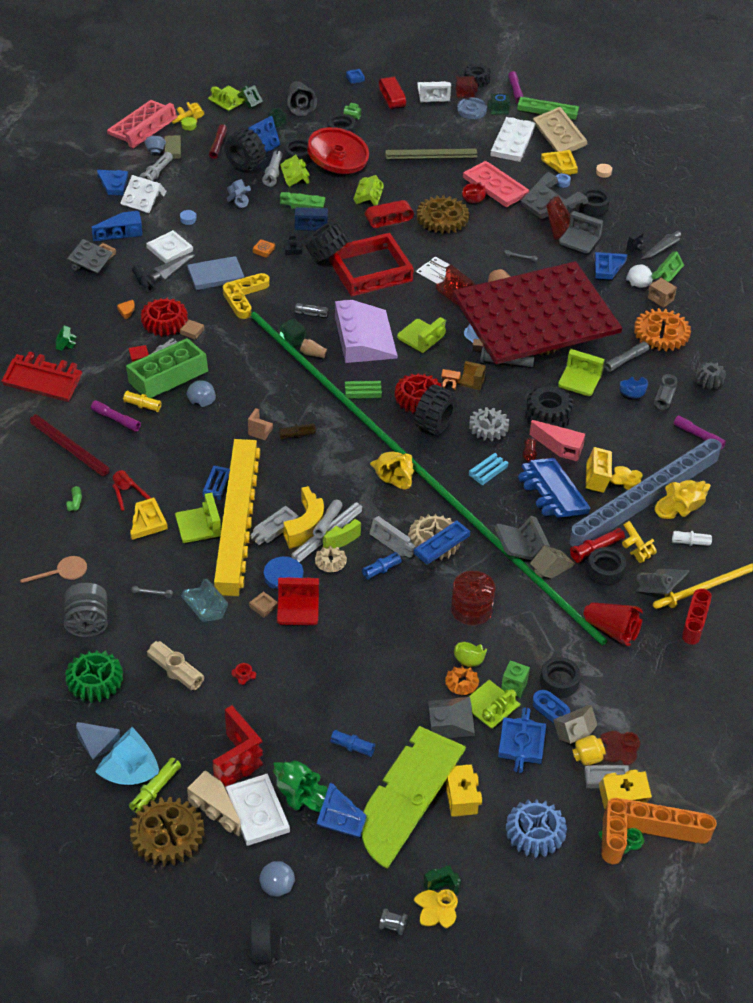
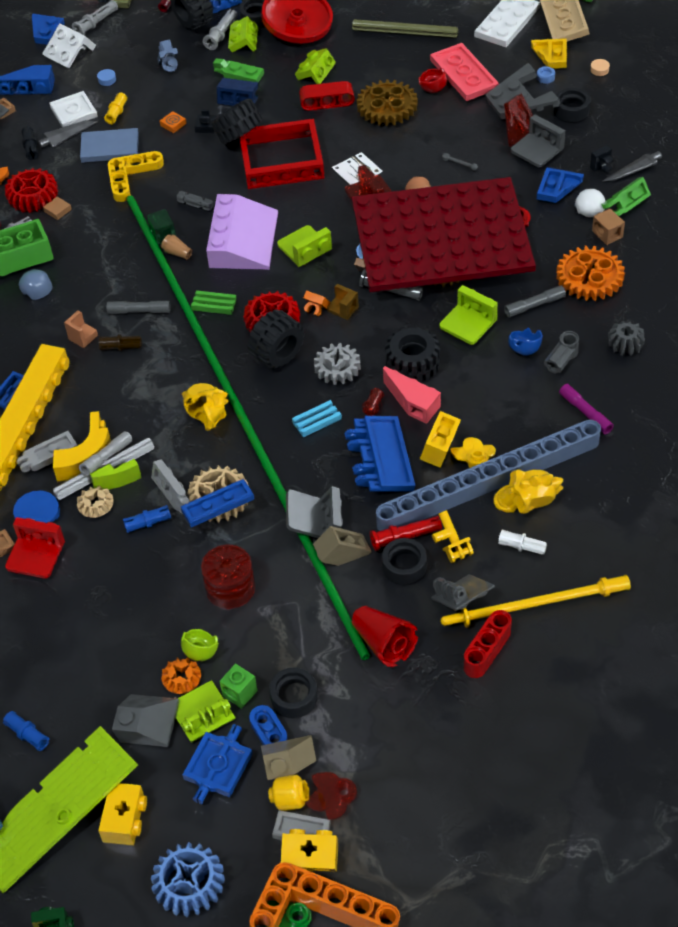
camera: 20 degrees right, 5 degrees up
none -> yellow pin [104,92,128,124]
none -> dark grey piece [107,301,171,314]

